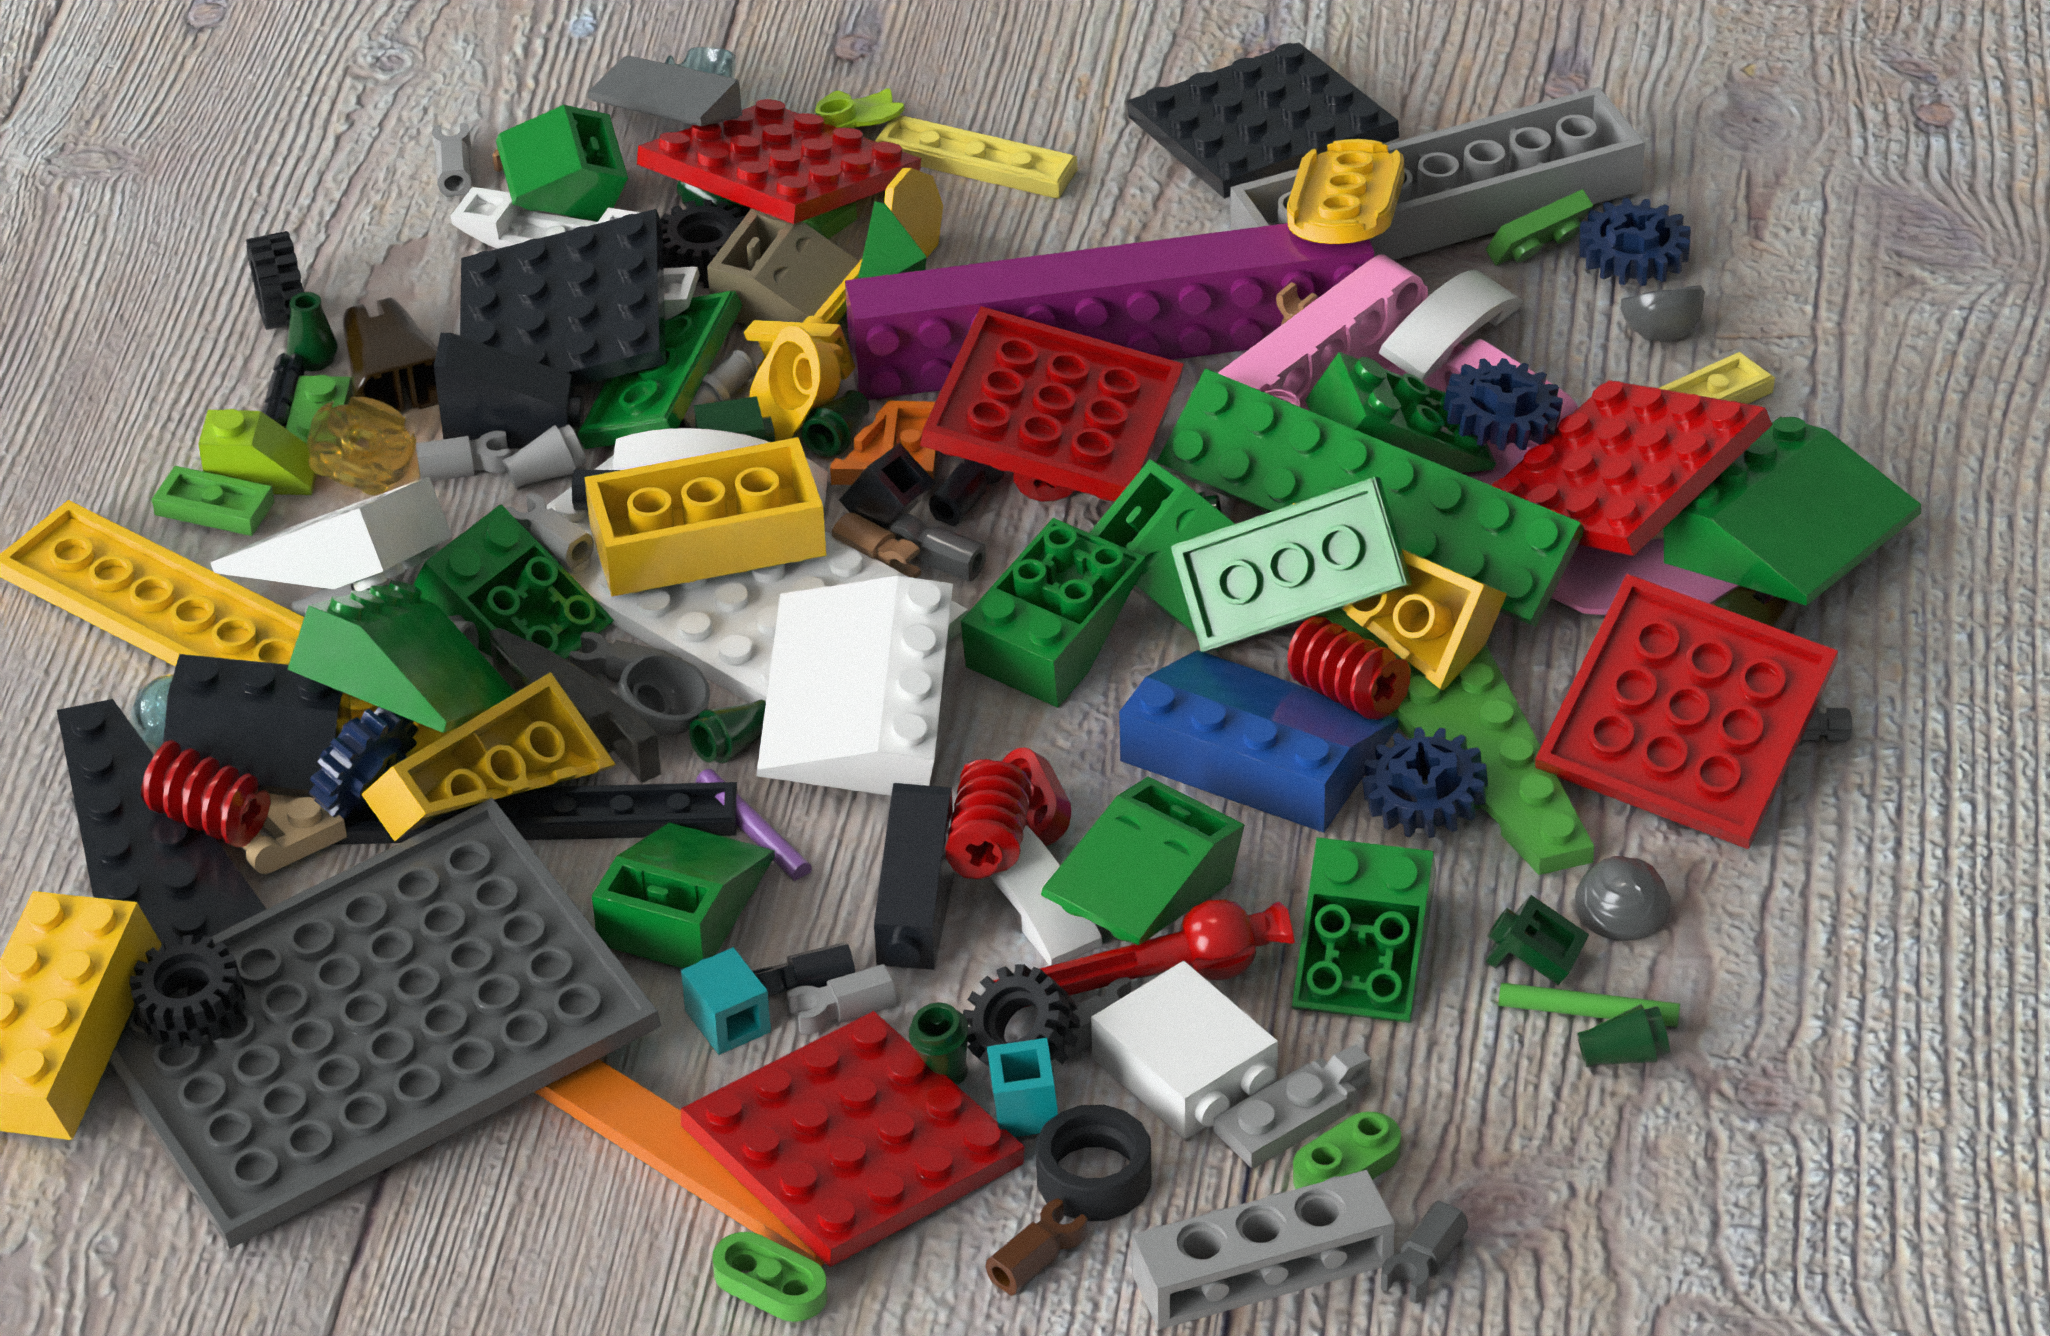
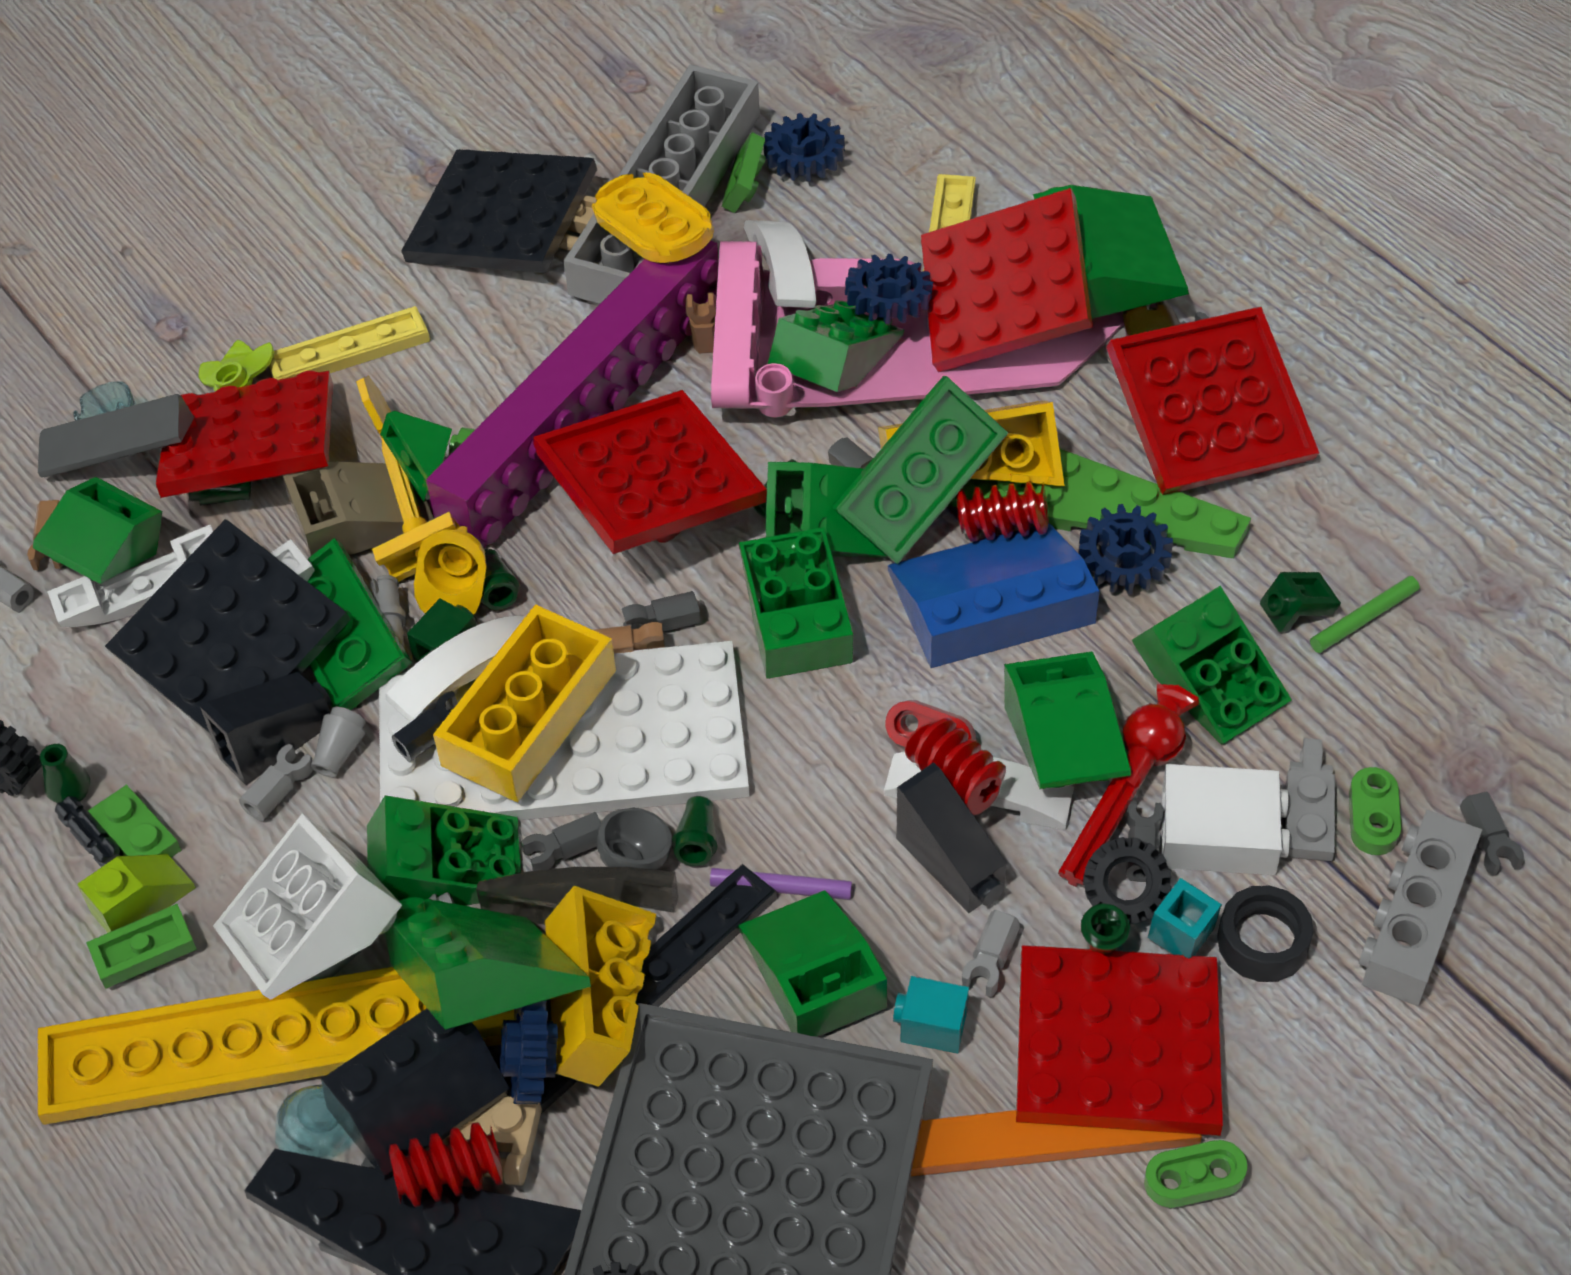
camera: 45 degrees left, 10 degrees up
clear yellow plate [307,397,416,496] -> none
dark brown piece [343,297,439,420] -> none
light grey bar [506,493,594,569] -> none
black tyre [661,199,745,288] -> none
black bar [752,942,855,996] -> none
white slope [756,575,953,796] -> none
orange wing [830,400,938,487] -> none
black brick [839,443,936,530] -> none
black bar [929,458,1005,526] -> none
reddish brown bar [985,1198,1088,1296] -> none
green plate [1156,368,1584,627] -> none
dark grey piece [1575,856,1671,941] -> none
dark green cone [1577,1004,1670,1068] -> none
dark grey piece [1620,285,1705,342] -> none

